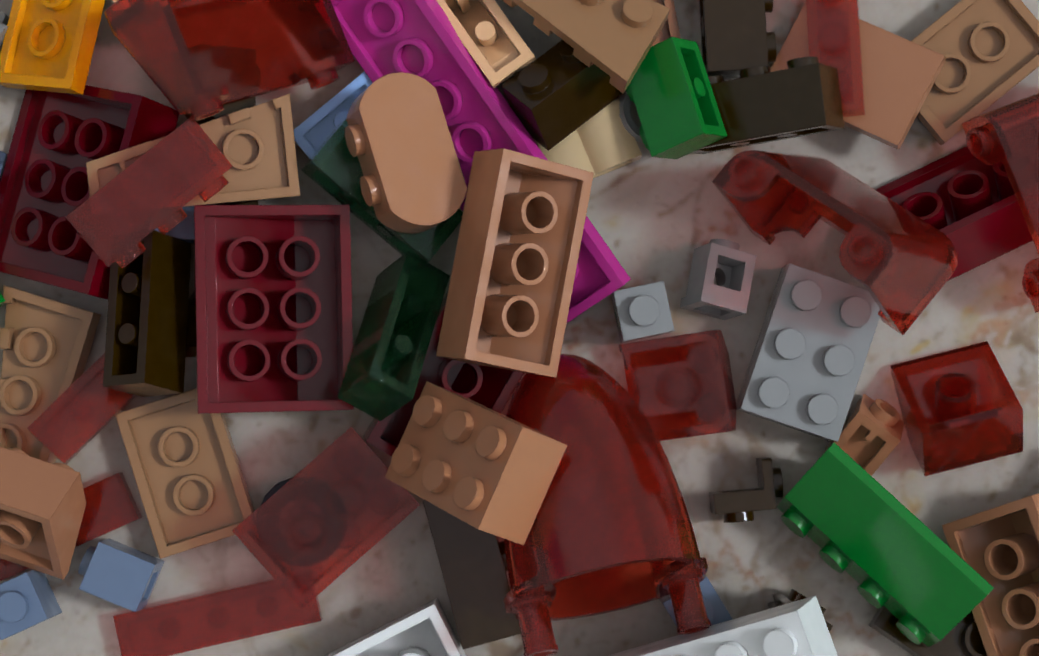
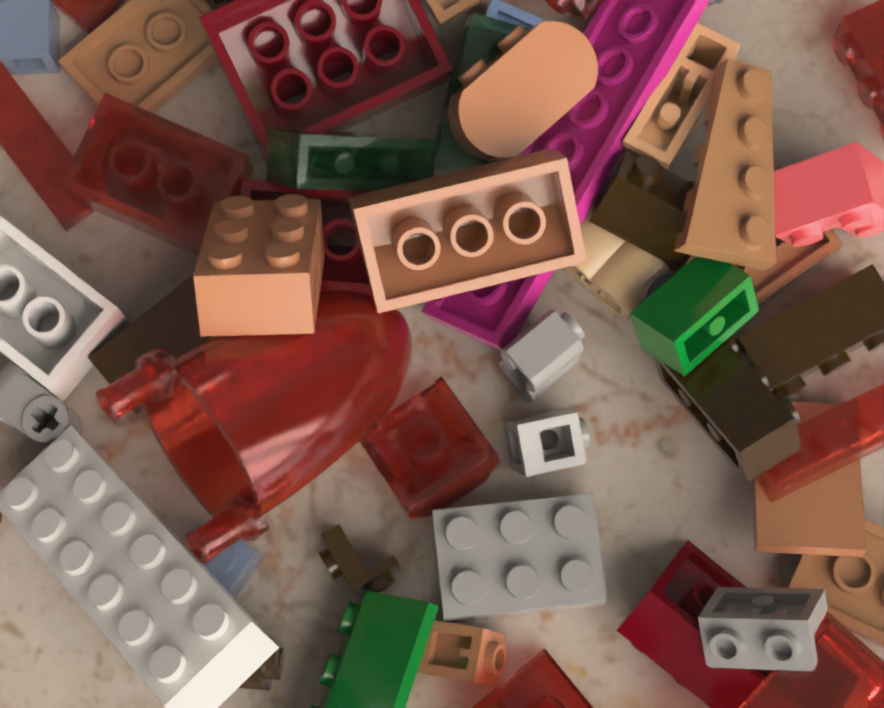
camera: 60 degrees right, 10 degrees down
light grey brick [611,281,675,343] -> none
clear red windscreen [712,150,958,335] -> none
none -> light grey brick [499,309,585,403]
none -> light grey bracket [698,587,828,671]

